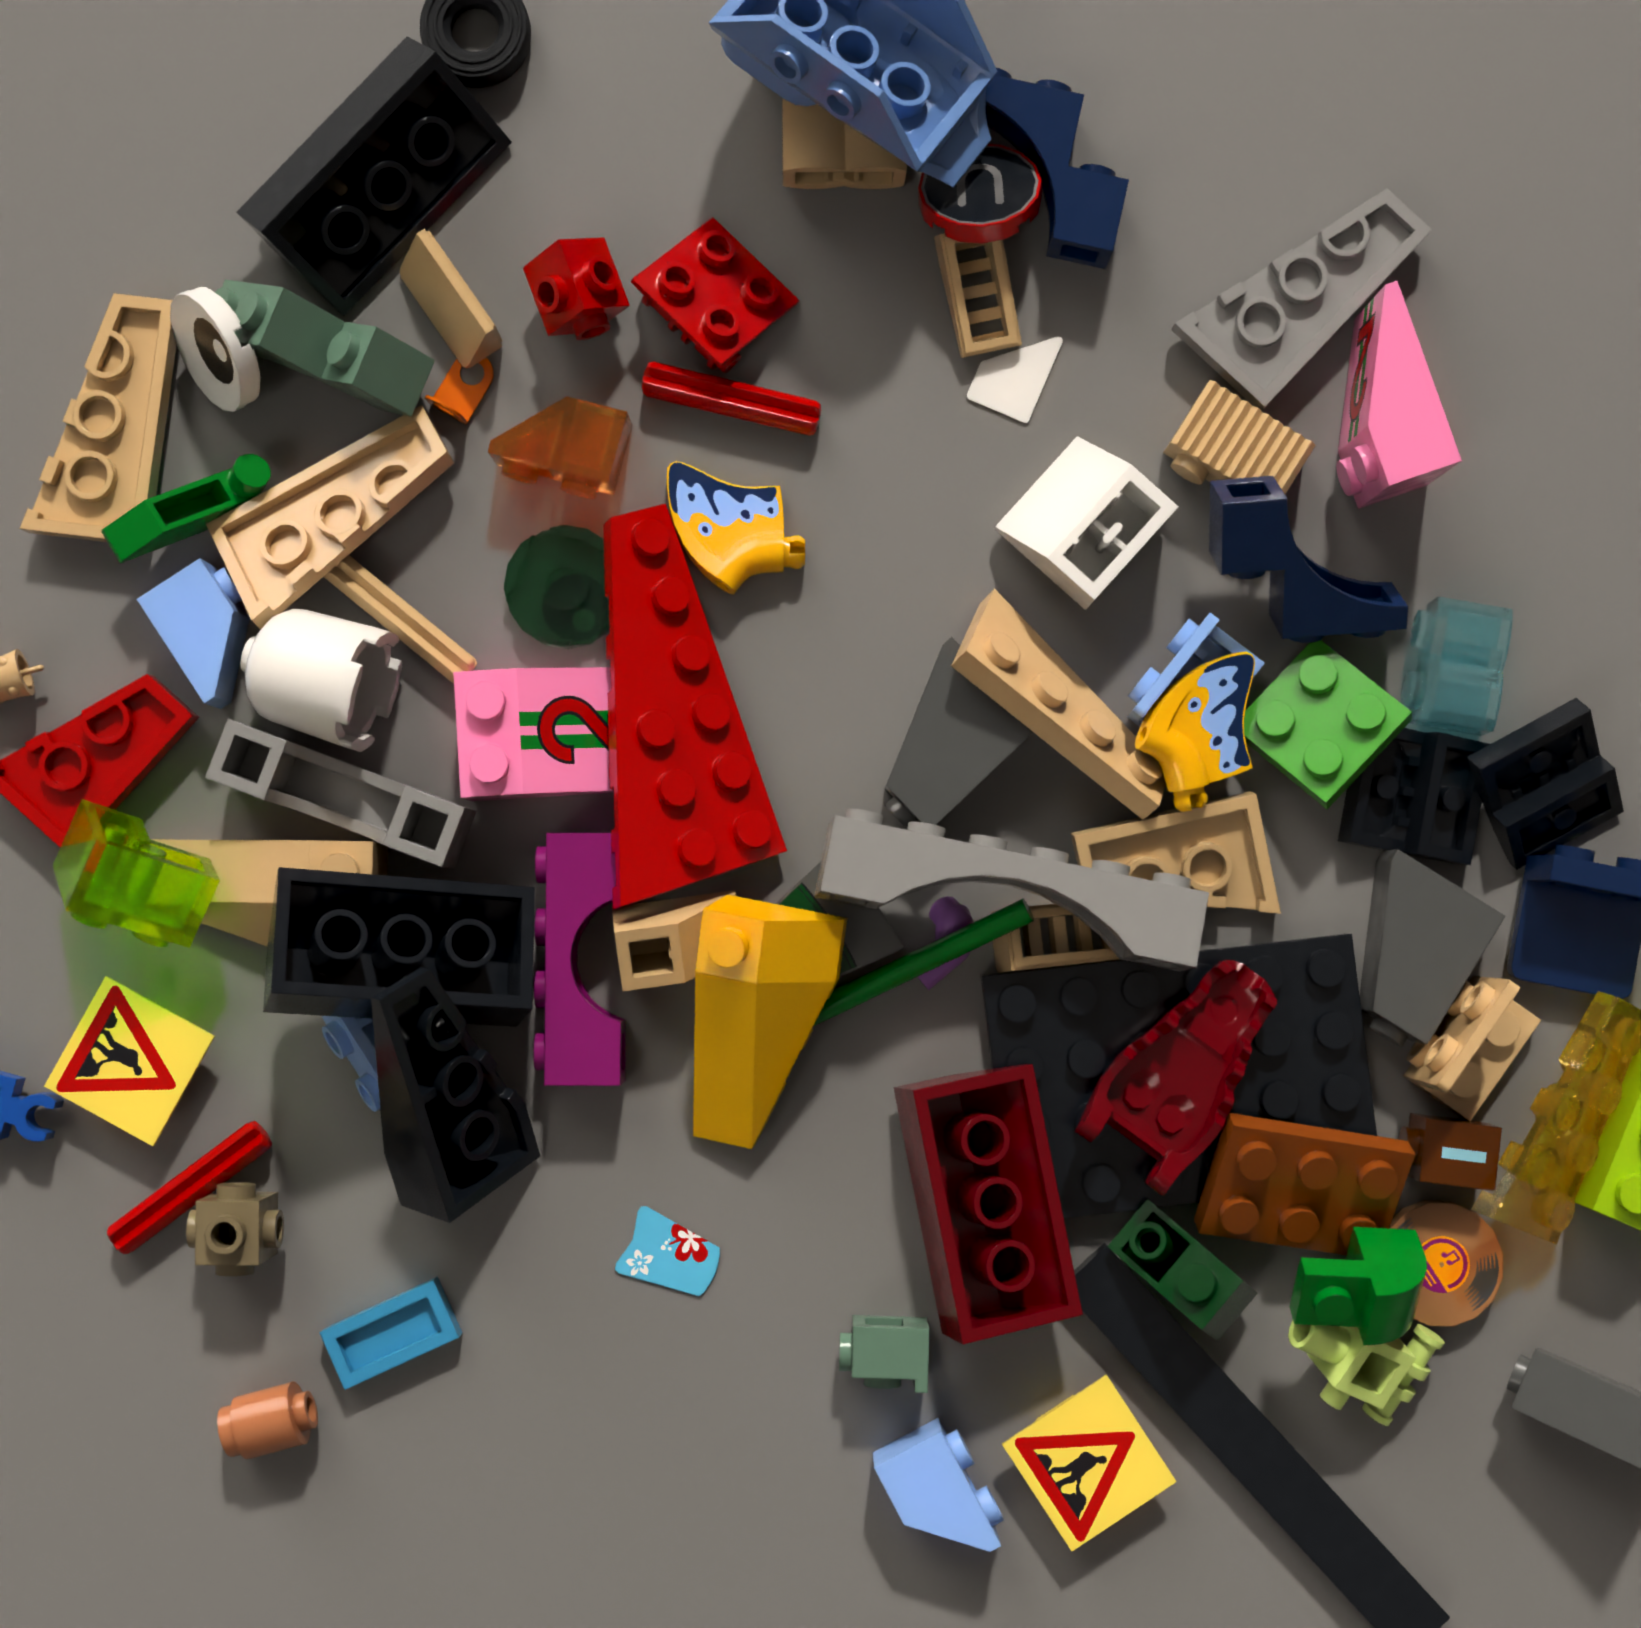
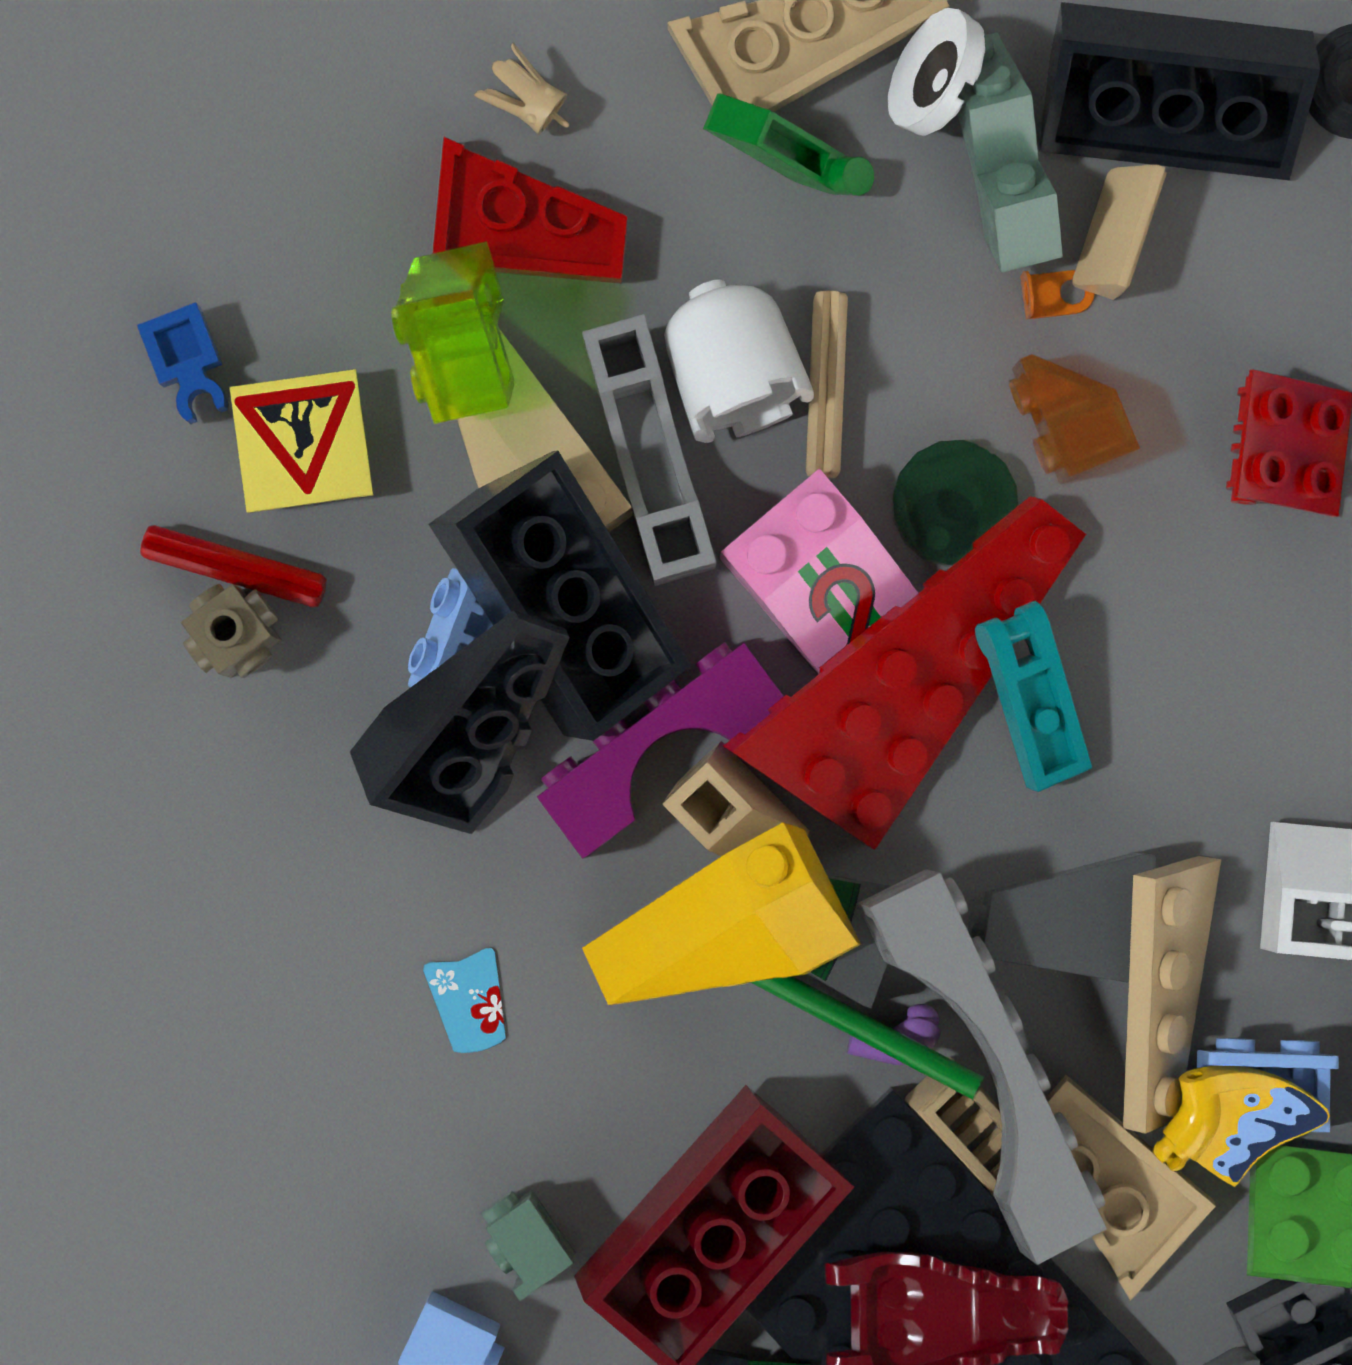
camera: 50 degrees right, 0 degrees up
light blue slope [137,558,250,709] -> none
tan wing [206,405,454,630] -> none
nougat brick [217,1381,318,1460] -> none
dark azure tile [319,1276,463,1390] -> none
red brick [523,237,630,340] -> none
red axle [642,361,821,436] -> none
yellow arm [667,461,805,595] -> none
none -> teal plate [975,601,1093,792]

